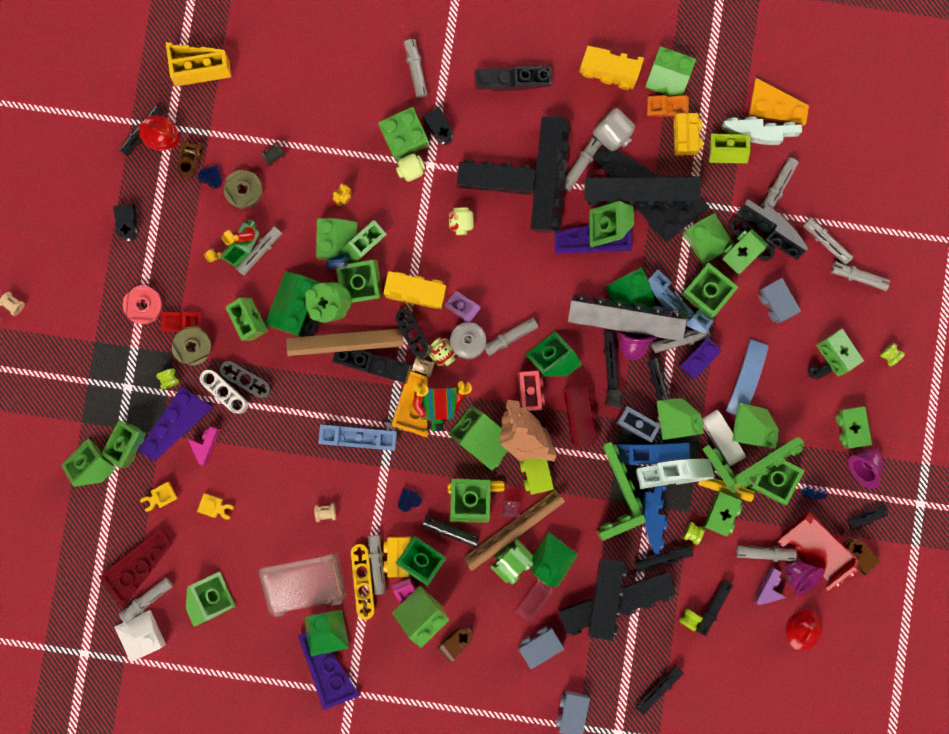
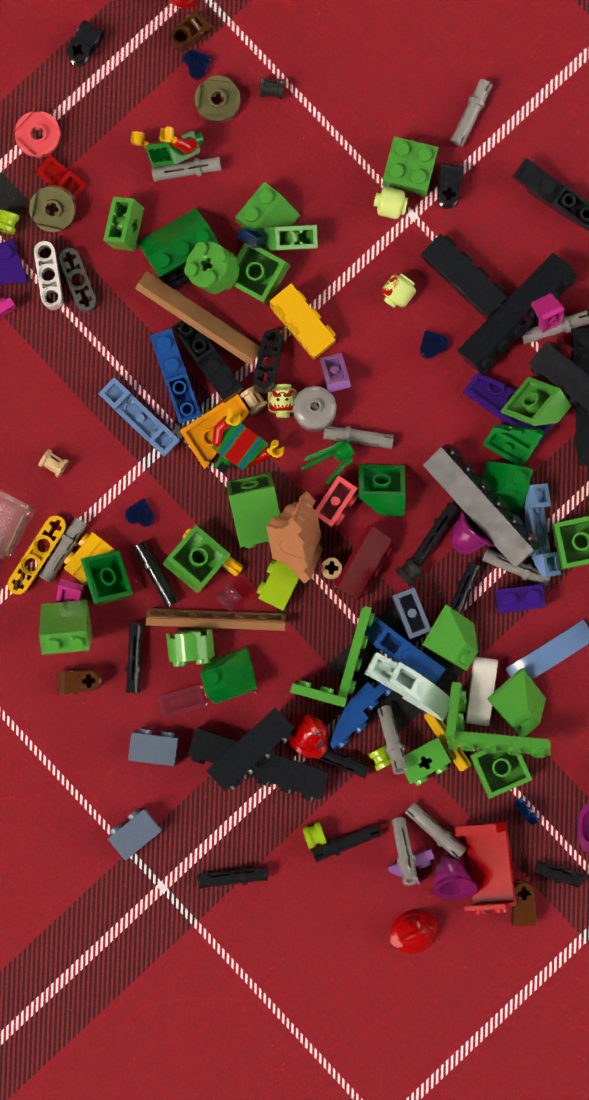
camera: 40 degrees right, 0 degrees up
yellow plate [332,184,352,206] -> none
none -> black pin [125,623,144,693]
none -> blue slope [150,328,201,423]
none -> red piece [289,715,330,759]
none -> green plant [301,439,355,485]
none -> tan bush [321,557,342,579]
none -> light grey pin [377,705,408,774]
none -> light grey pin [391,817,418,885]
none -> clear blue tile [420,330,448,359]
none -> green wing [483,424,545,467]
none -> dark pink slope [531,294,564,334]

